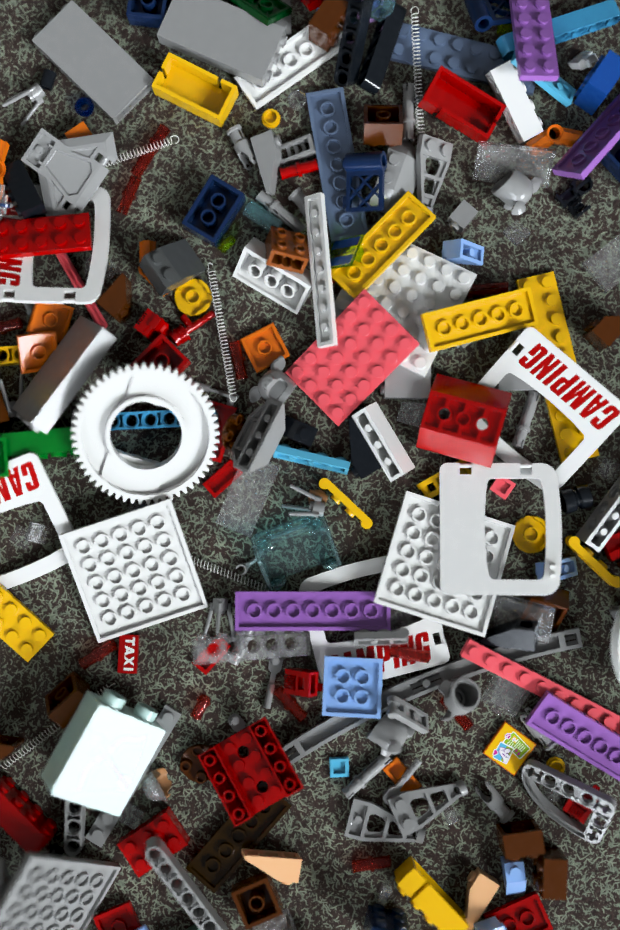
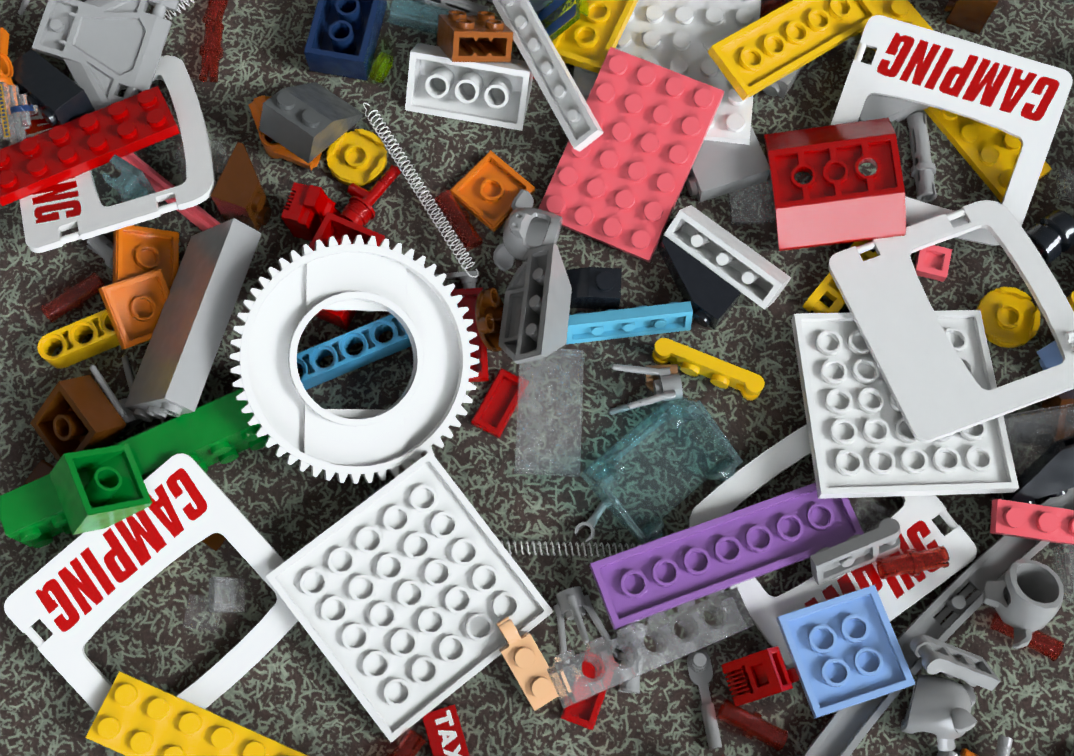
camera: 20 degrees left, 15 degrees down
none -> clear light blue hinge [102,154,155,203]
none -> light nougat plate [496,616,564,711]

